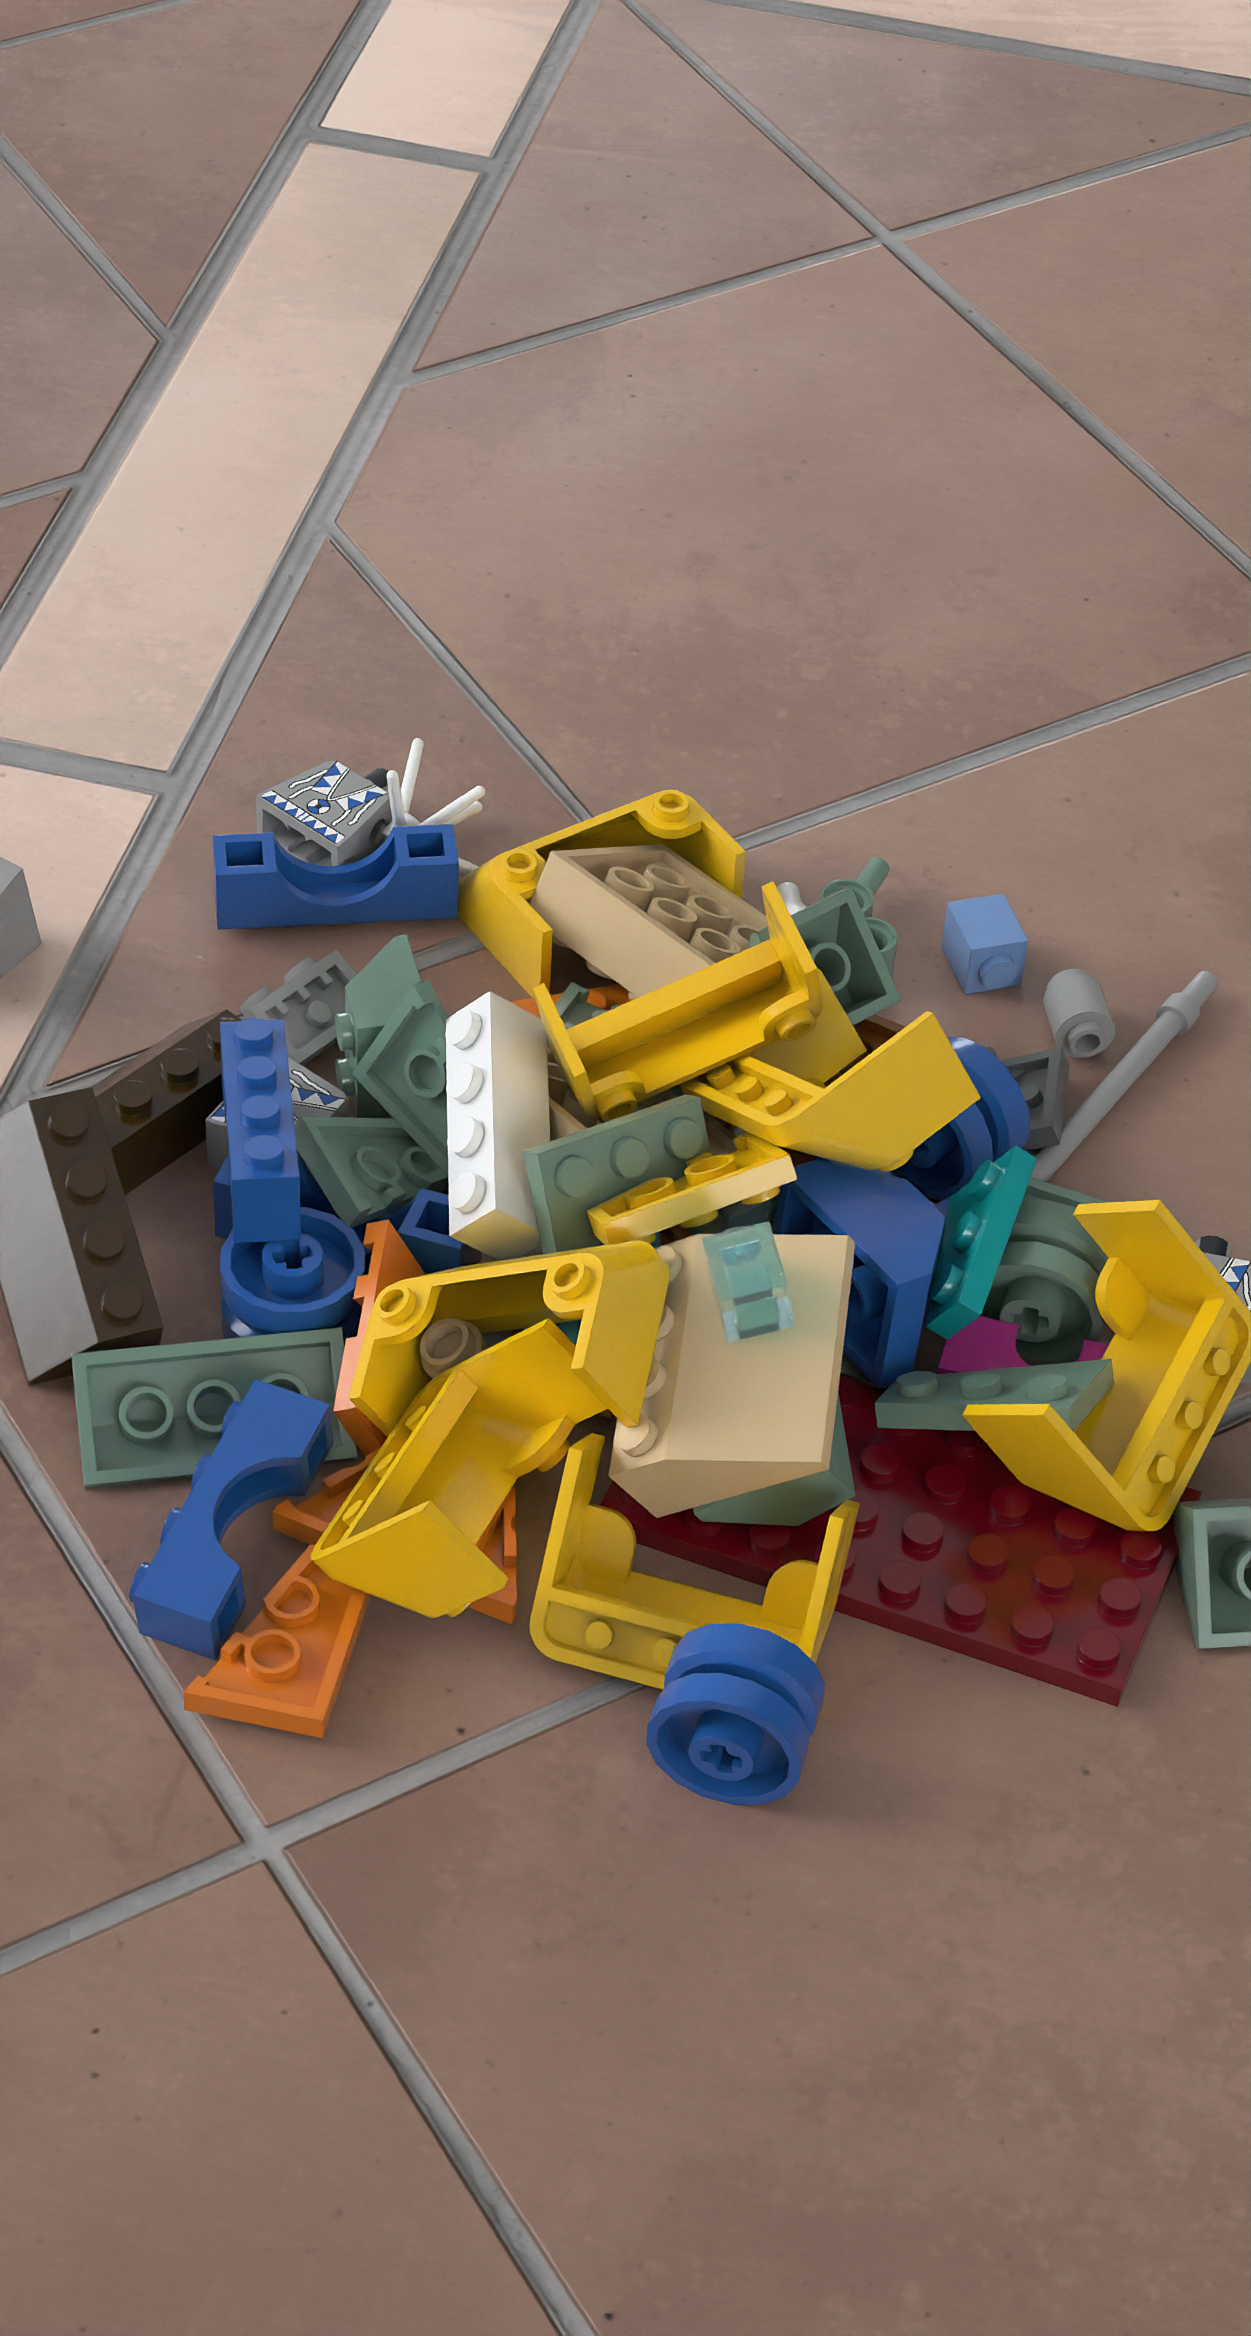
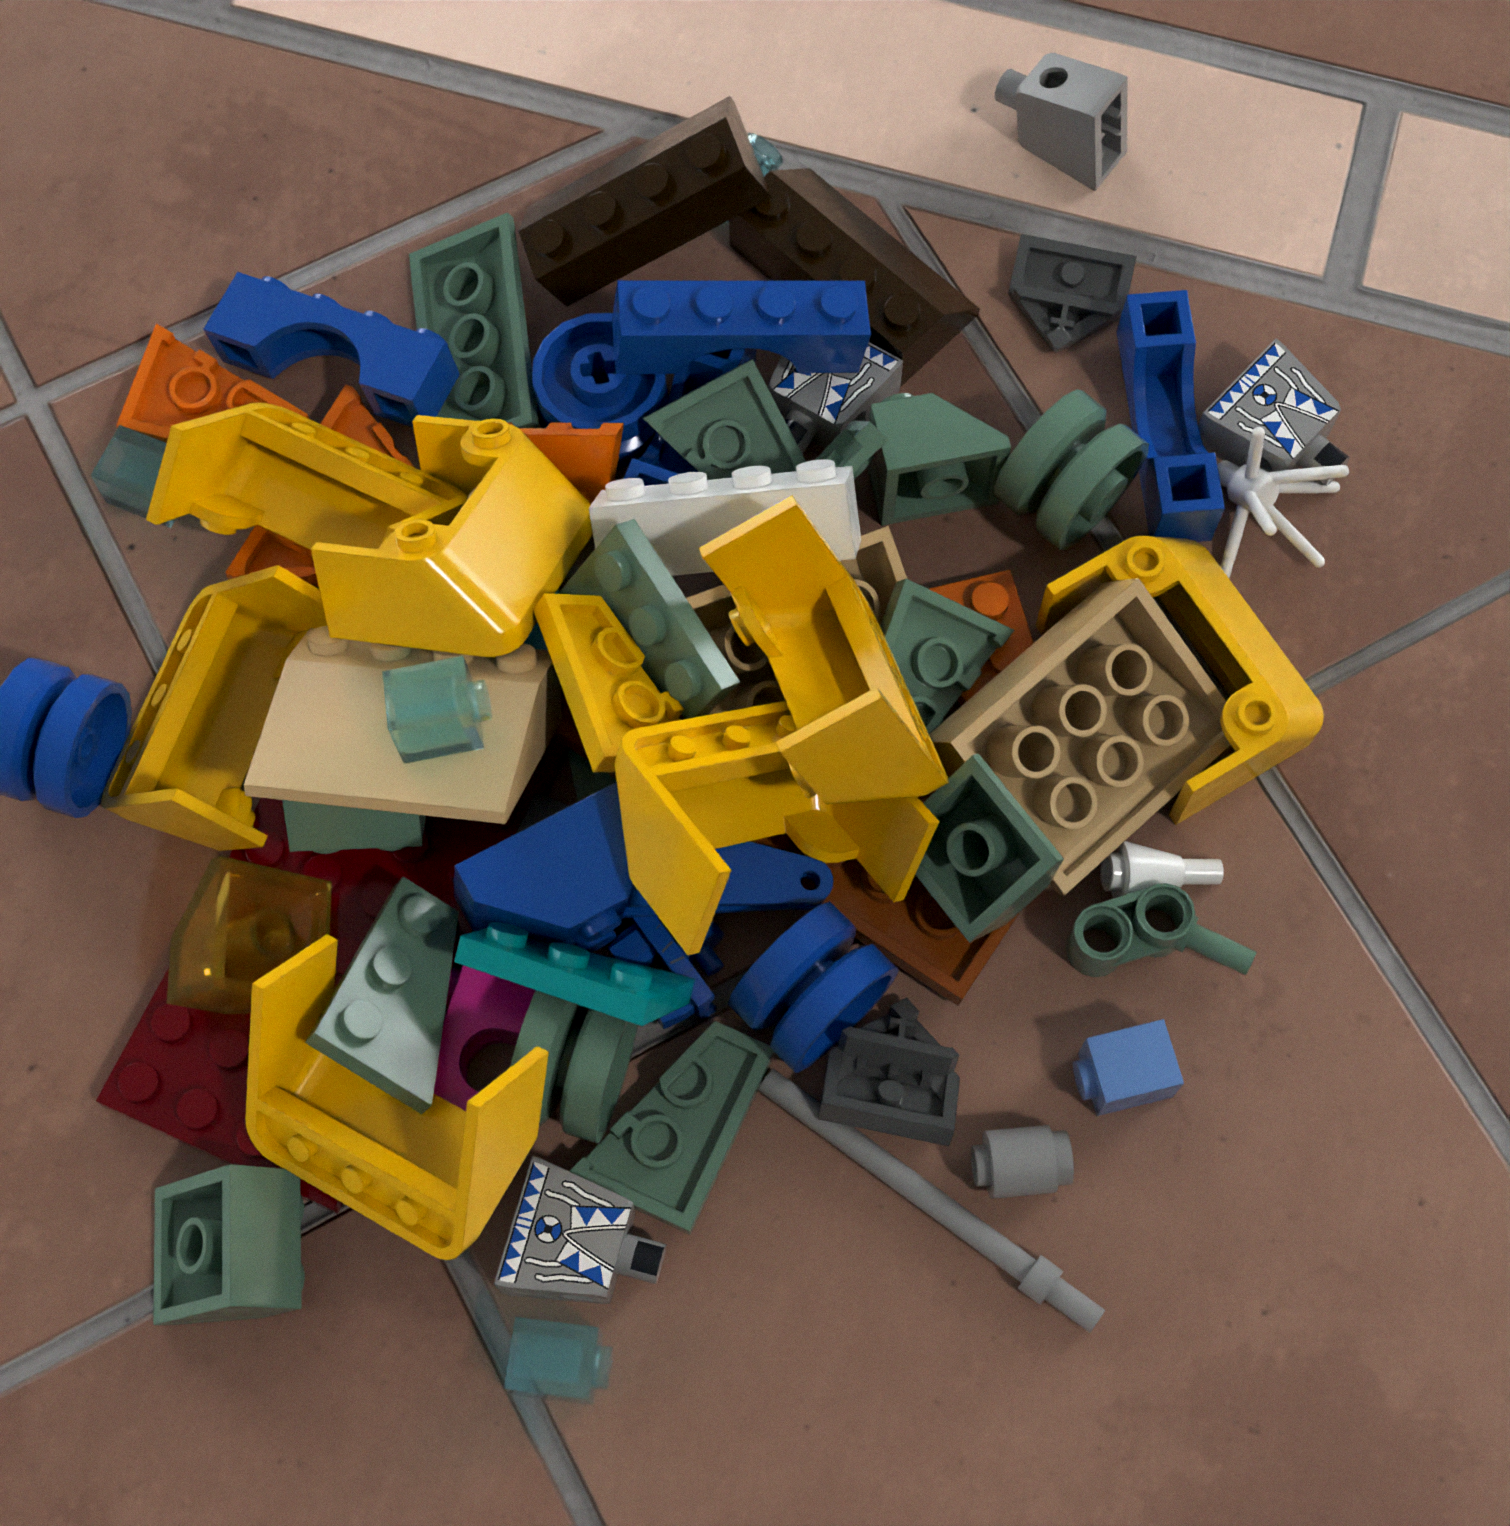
camera: 95 degrees right, 25 degrees up
light grey bracket [239,949,357,1066] -> none
none -> clear light blue brick [90,425,176,528]
none -> clear yellow slope [167,856,332,1014]
none -> sand green wheel [994,389,1149,550]
none -> dark grey slope [1008,234,1137,354]

